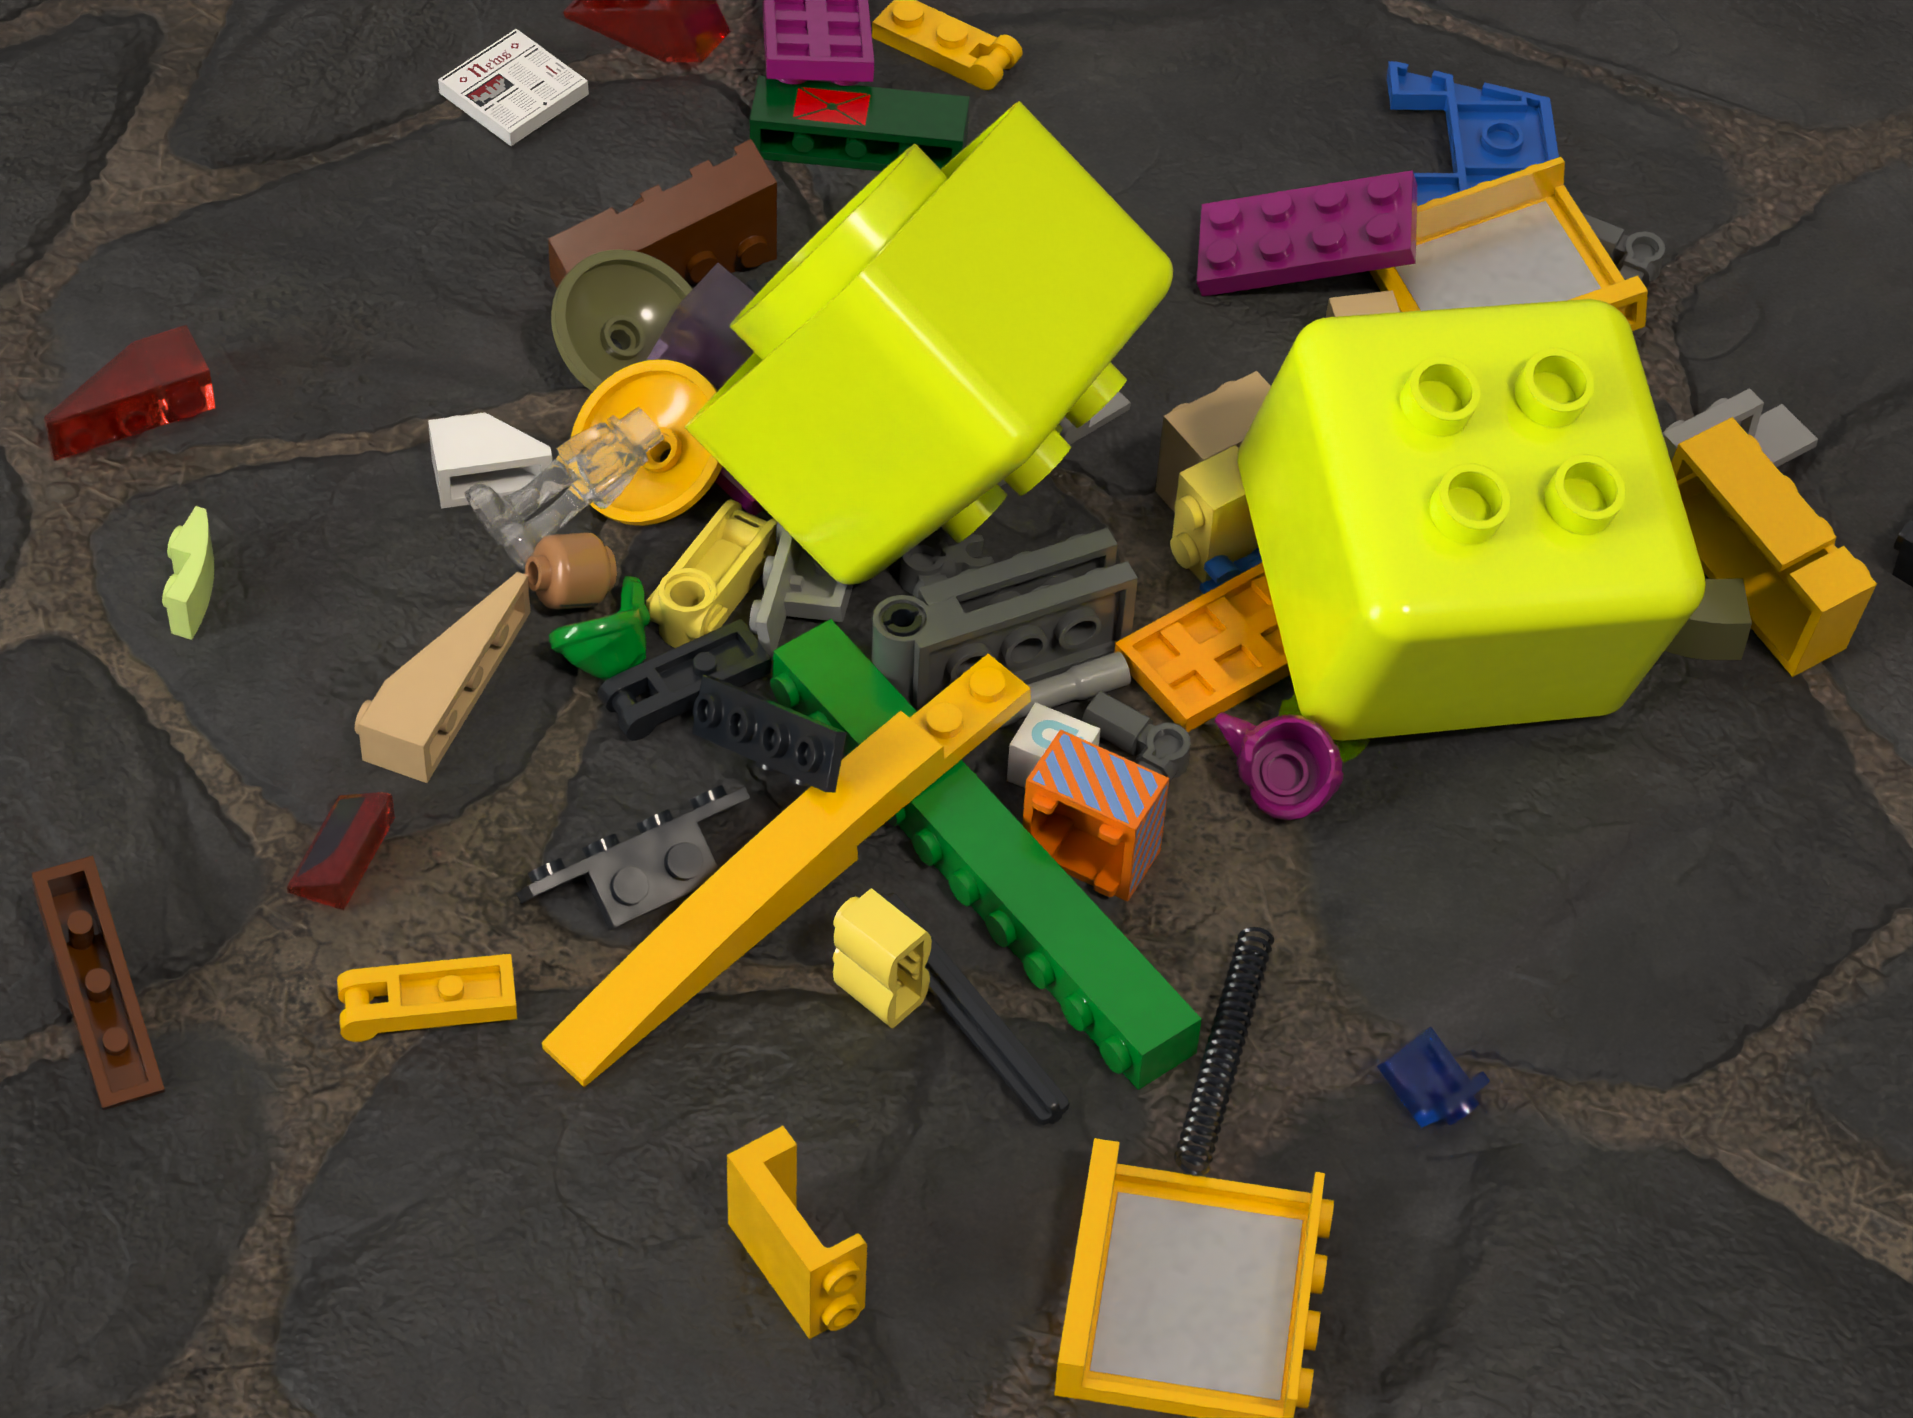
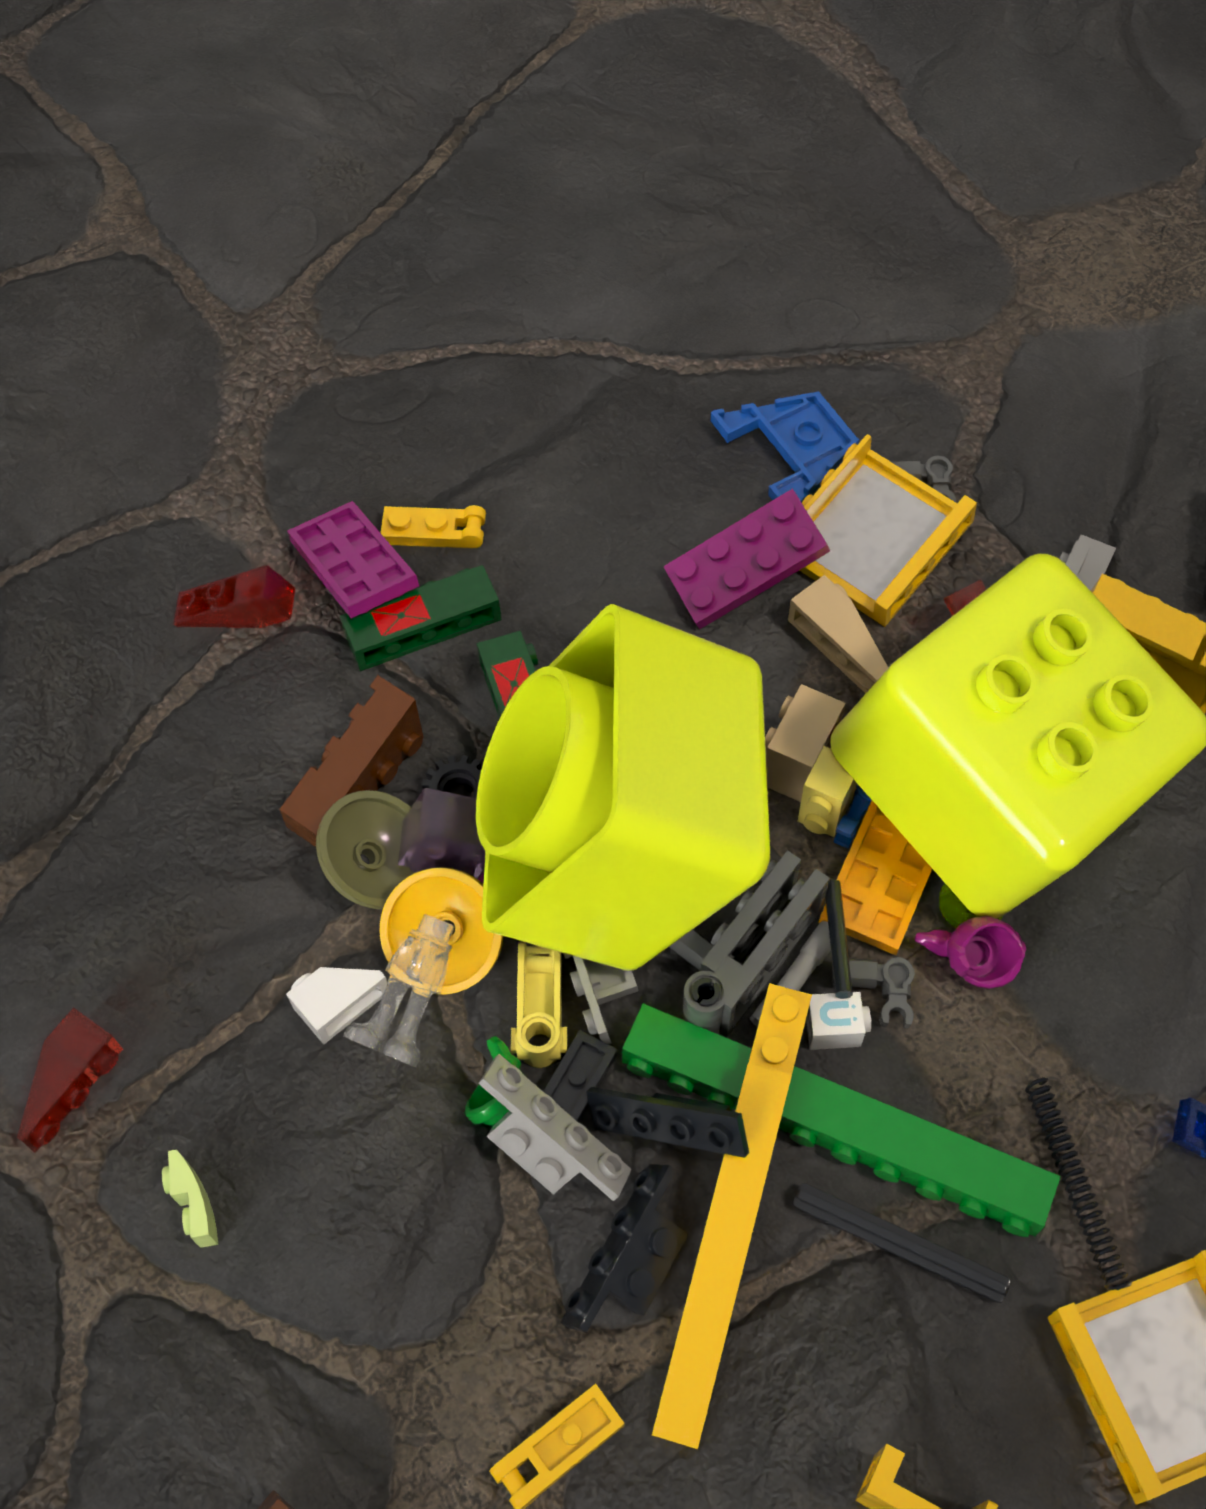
camera: 25 degrees left, 10 degrees up
clear red slope [287,792,395,911] -> none
tan slope [355,572,531,783] -> none
white tile [438,29,589,146] -> none
medium nougat head [525,533,617,609] -> none
light yellow brick [833,888,932,1029] -> none
orange container [1022,729,1169,902] -> none
none -> light grey bracket [478,1054,631,1201]
none -> black bar [825,879,853,999]

